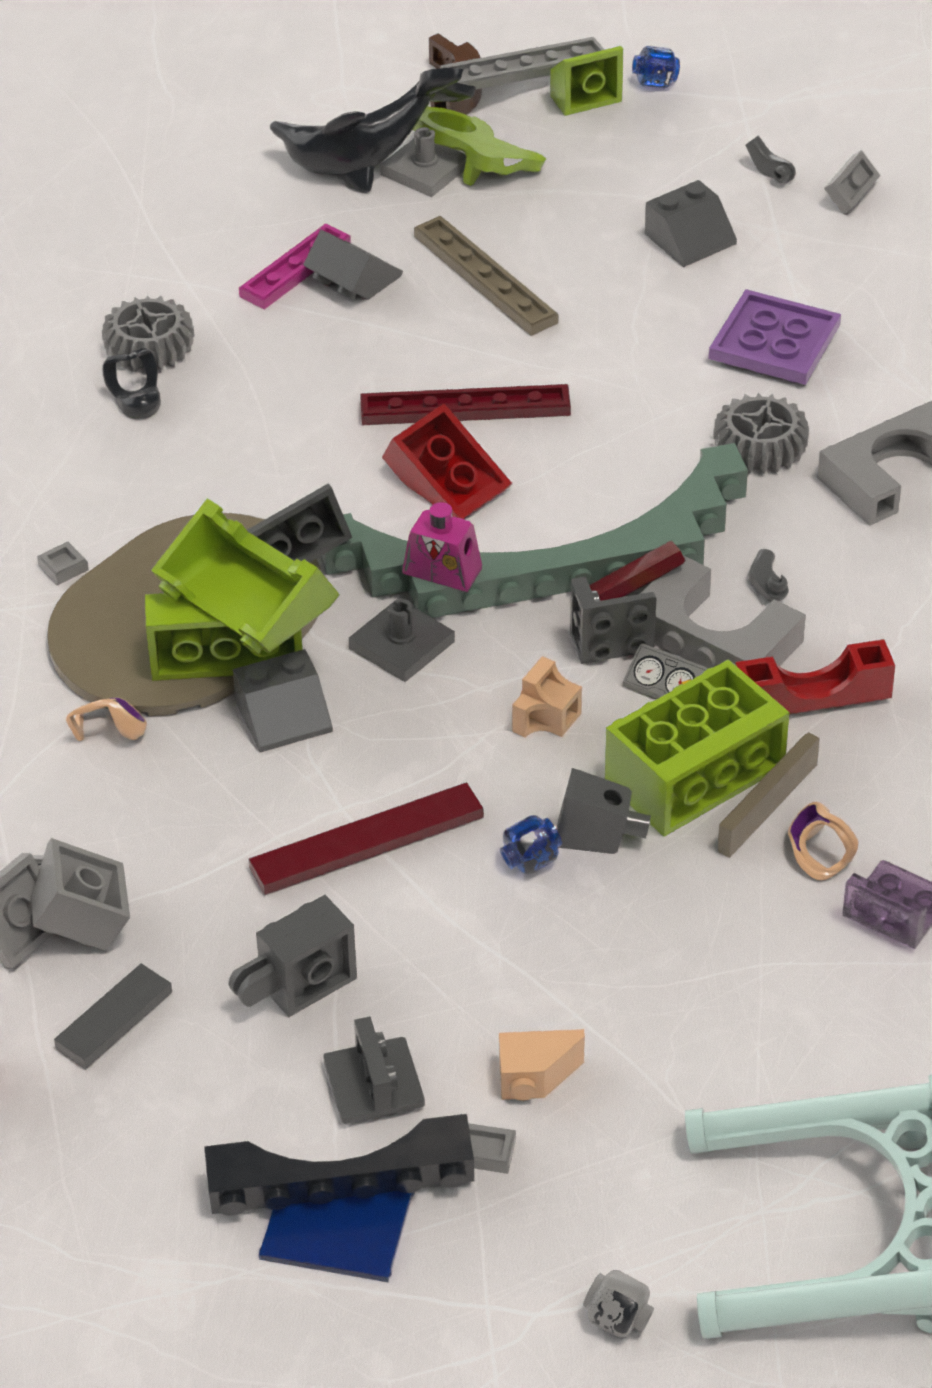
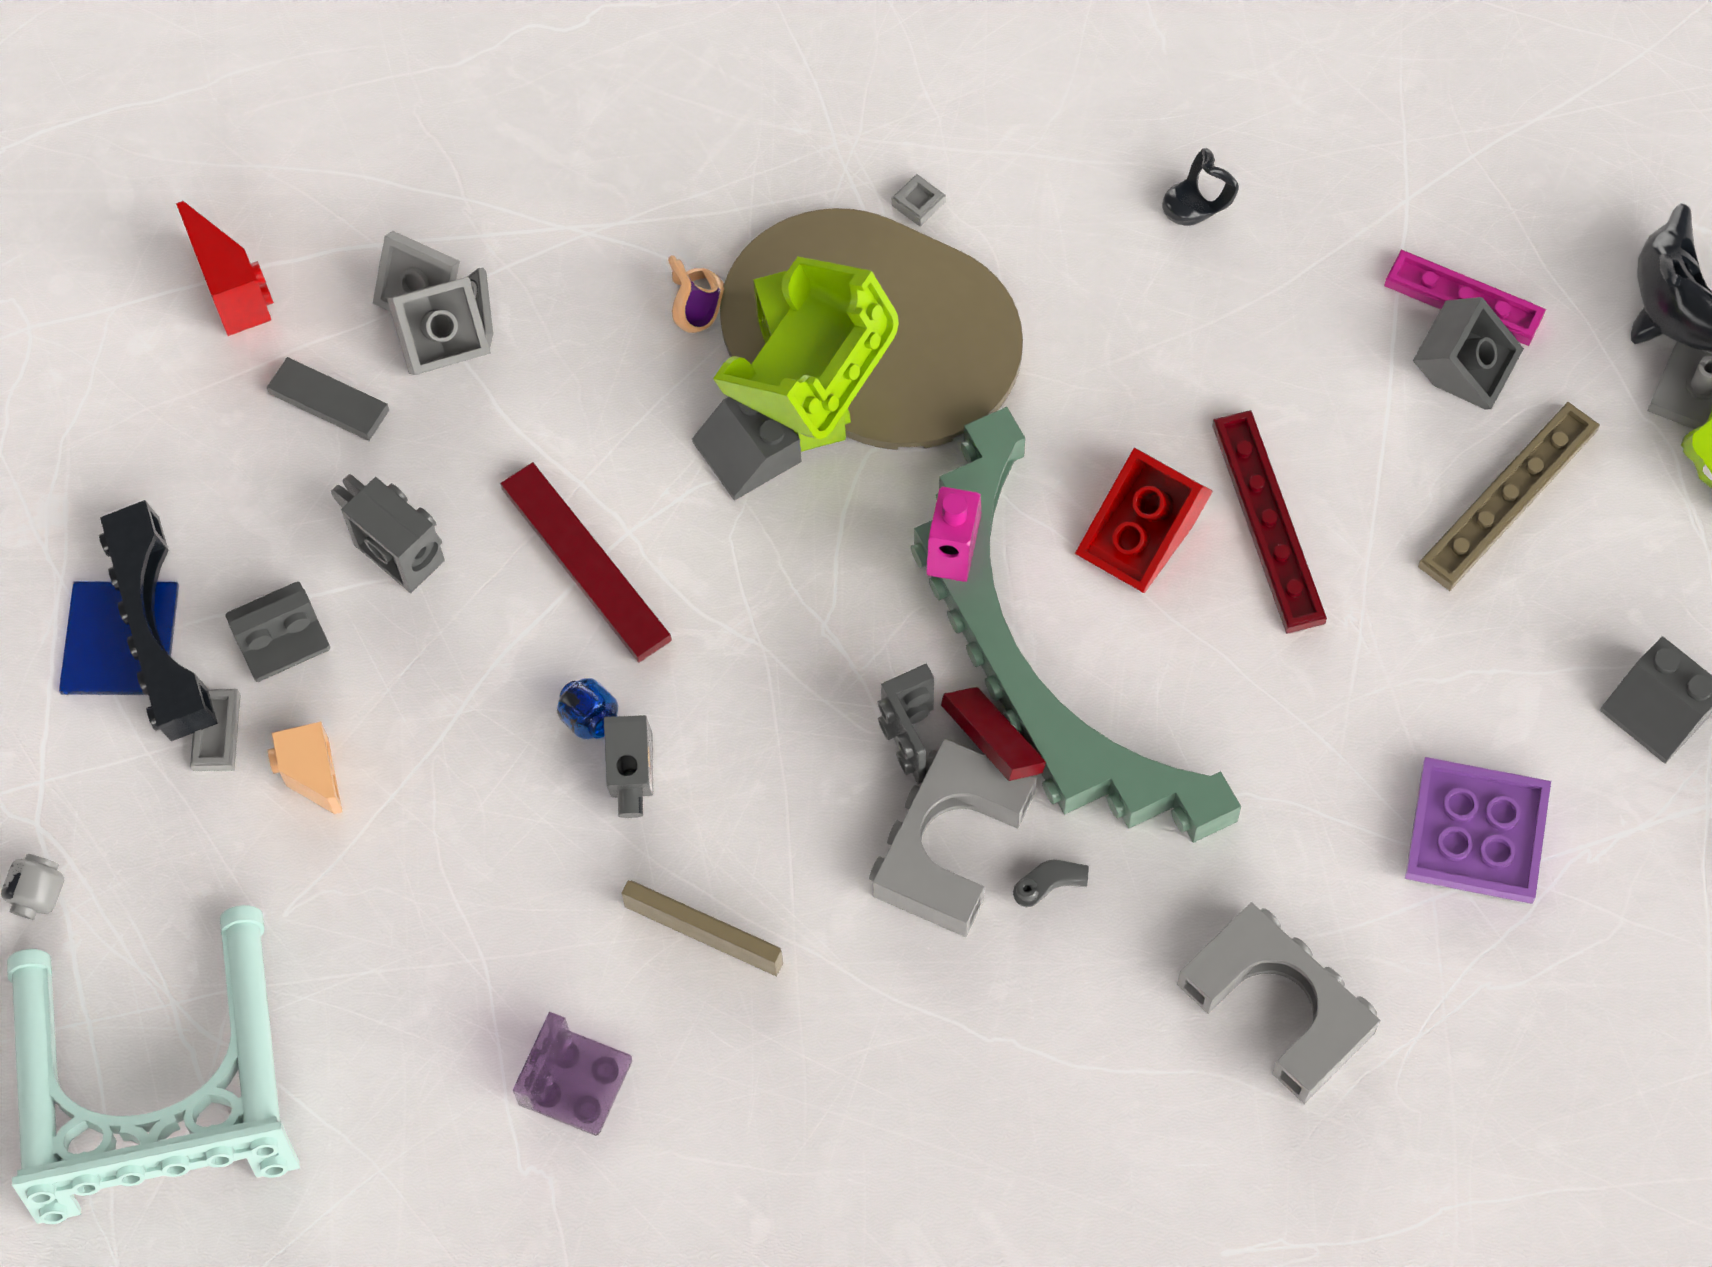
camera: 80 degrees right, 20 degrees up
light grey gear [102,296,195,371] -> none
dark grey slope [247,483,353,562] -> none
dark grey tile [349,598,455,682] -> none
light nougat brick [512,656,582,738] -> none
lime brick [605,659,790,837] -> none
slope [623,644,708,699] -> none
light grey gear [713,392,809,473] -> none
red arch [735,639,896,714] -> none
light nougat piece [788,802,859,880] -> none

